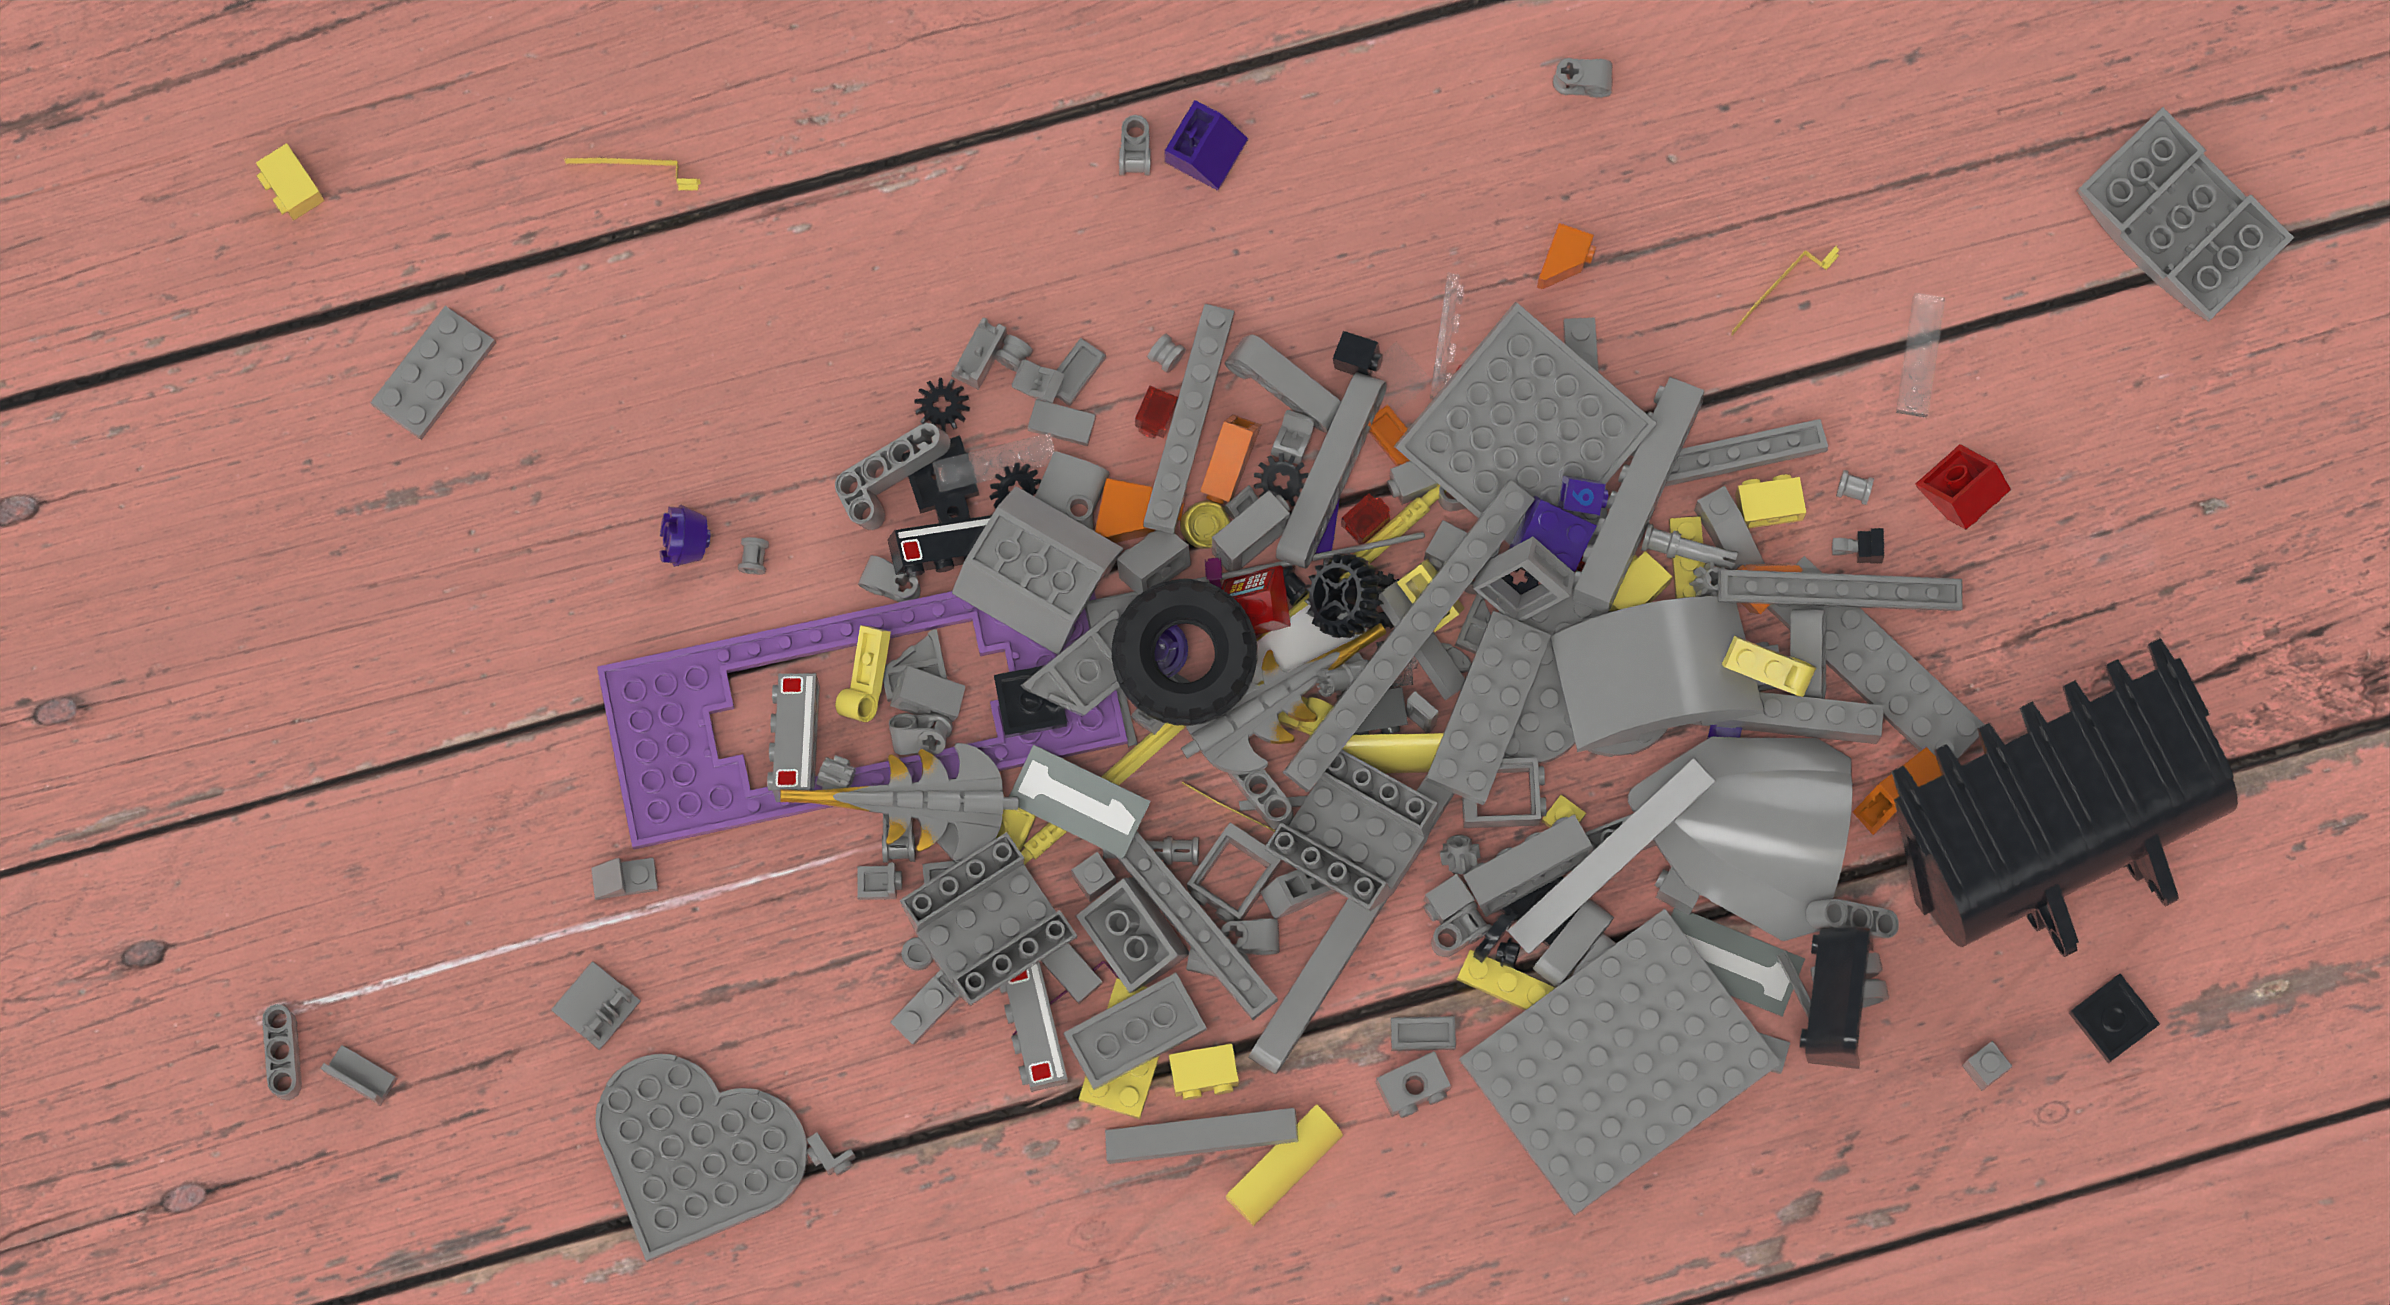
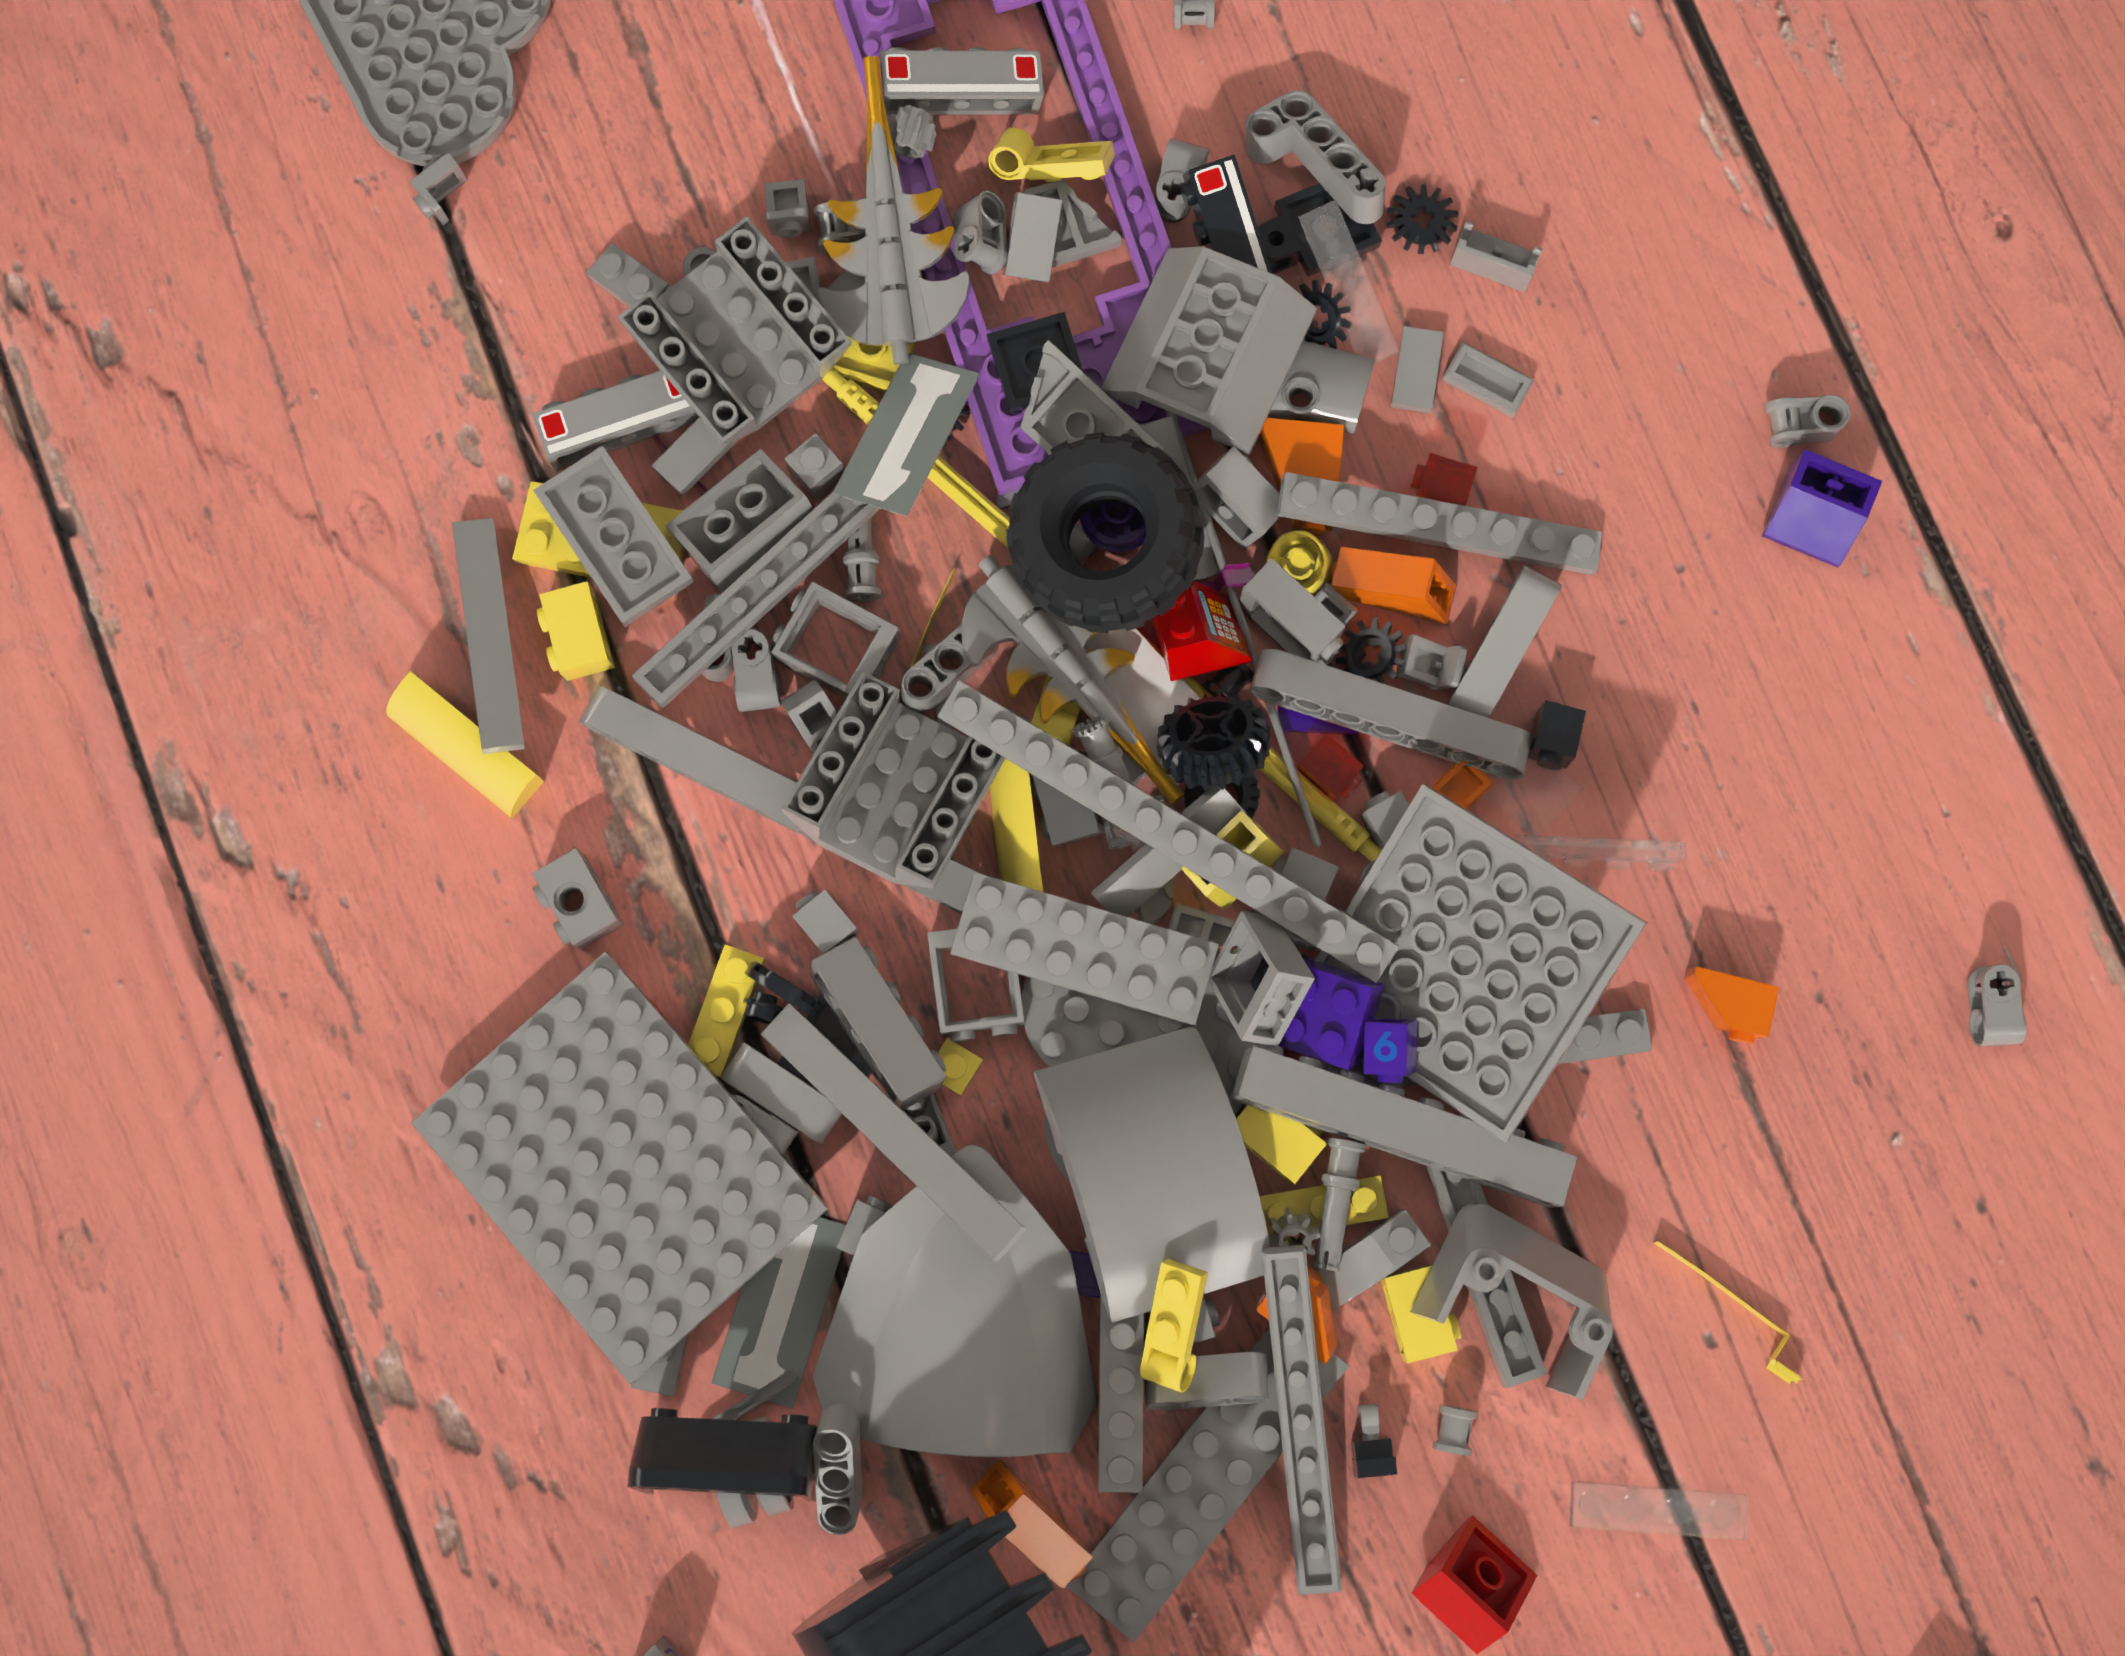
camera: 85 degrees right, 5 degrees up
light grey wheel [994,335,1033,372] -> none
light grey bracket [1012,359,1064,403] -> none
light grey wheel [1148,334,1186,373] -> none
light grey tile [1391,1017,1456,1051] -> none
light grey tile [1406,691,1439,733] -> none
light grey piece [1431,902,1492,957] -> none
light grey gear [1440,835,1480,874] -> none
none -> light grey windscreen [1410,1203,1613,1400]

